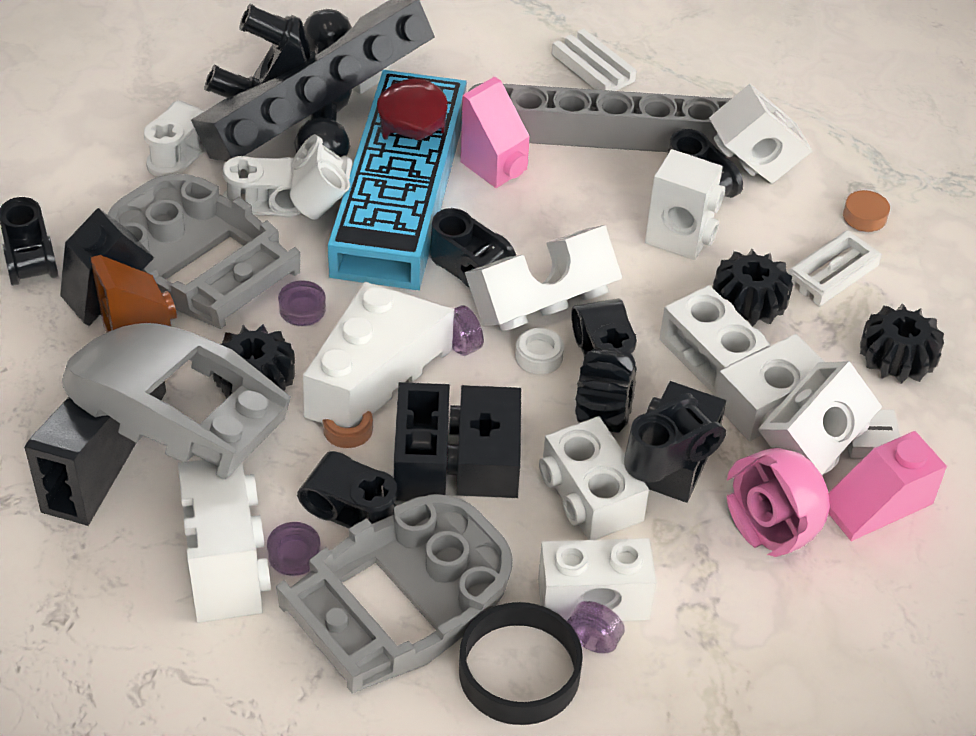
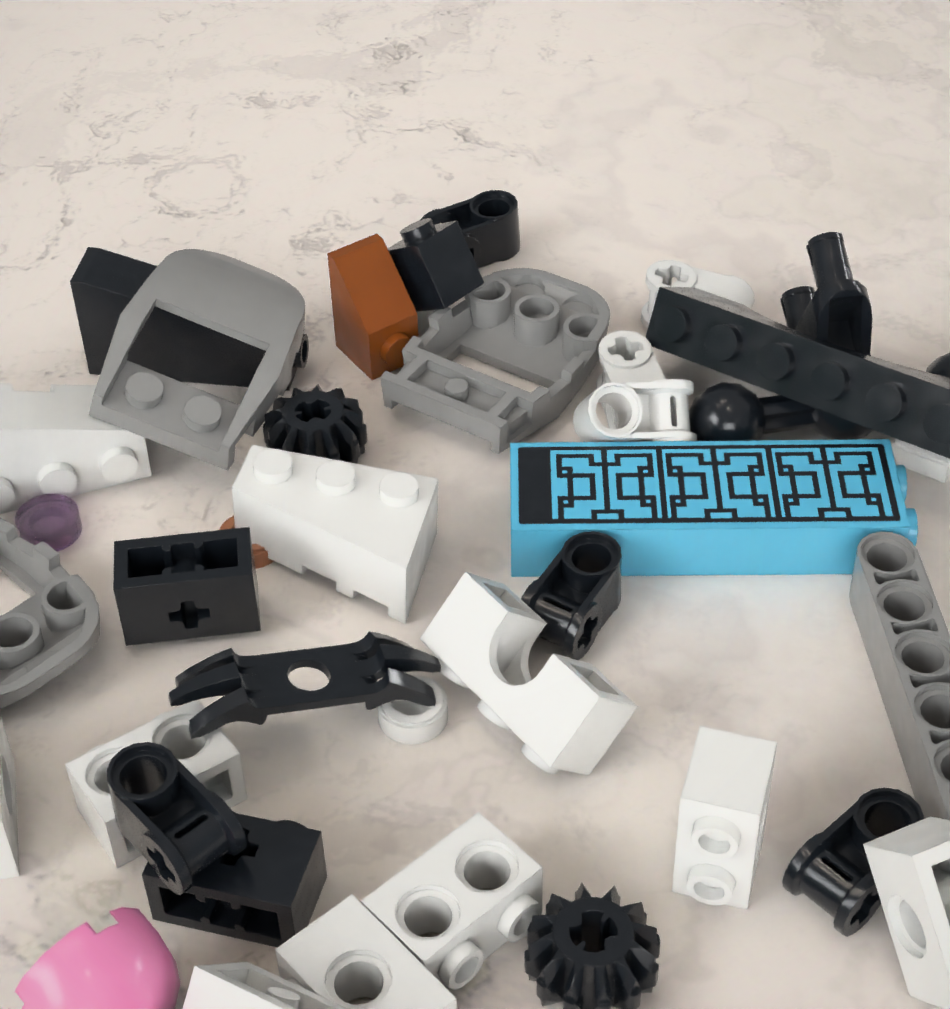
camera: 85 degrees right, 5 degrees down
clear purple tile [278,281,326,326] -> none
black piece [297,451,398,529] -> none
dark red hair [377,78,448,140] -> none
black brick [447,385,521,498] -> none
clear purple tile [452,305,484,356] -> none
bright pink slope [460,77,530,188] -> none
black piece [571,298,637,357] -> none
black gear [575,348,637,433] -> none
none -> black piece [168,631,441,739]

